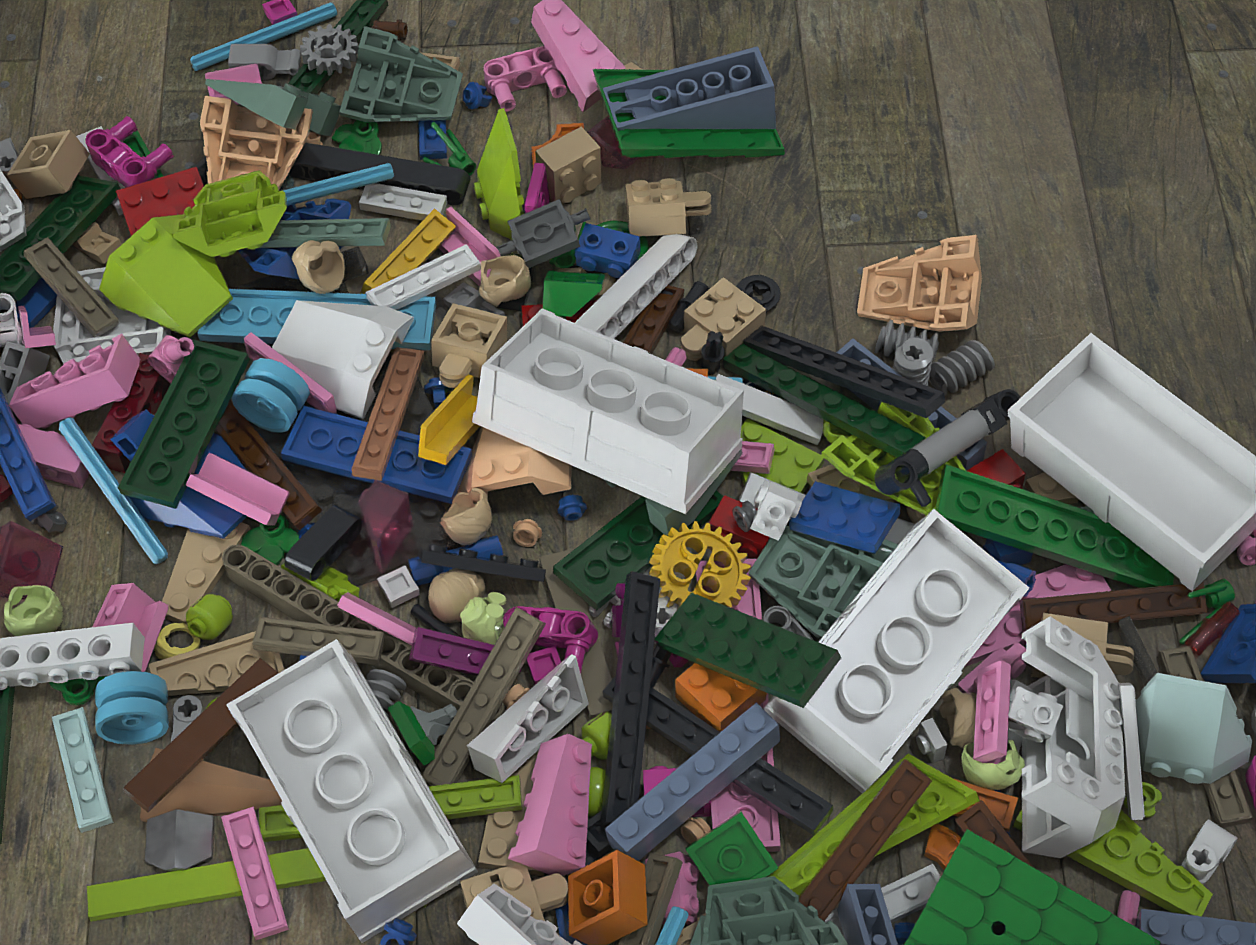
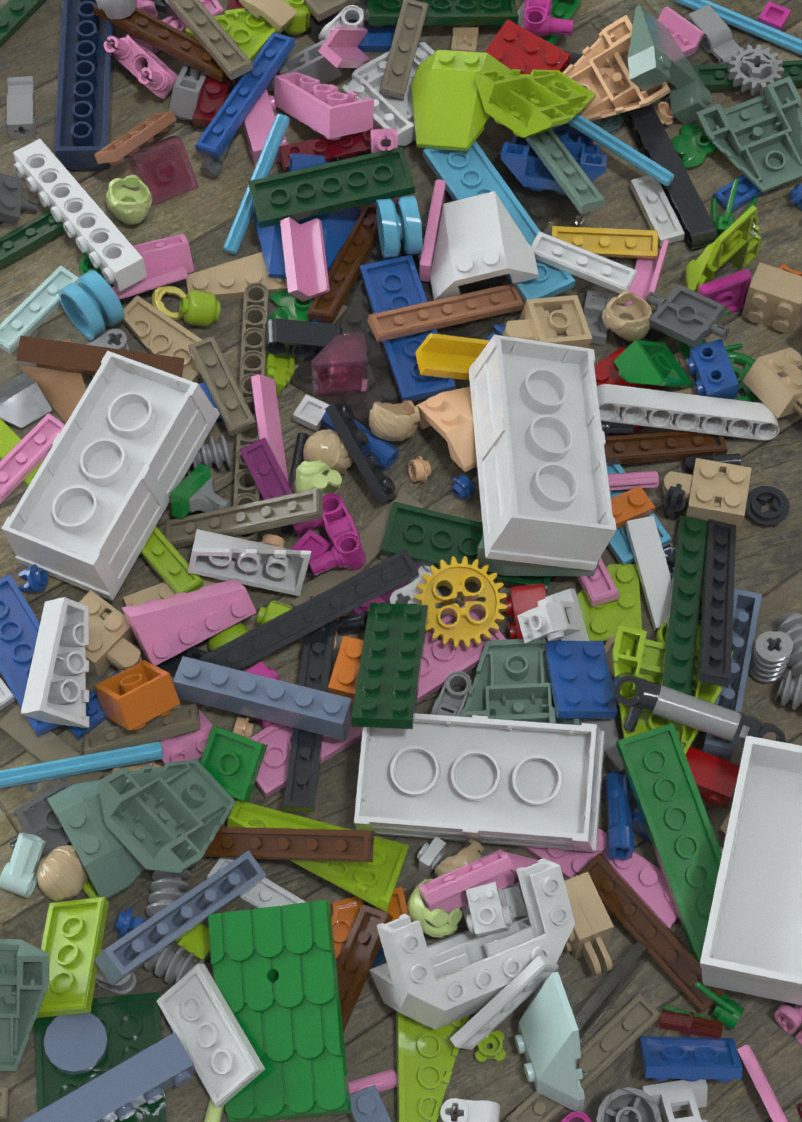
camera: 55 degrees right, 5 degrees up
tan hair [292,240,345,294] -> none
dark grey bush [732,501,757,532] -> none

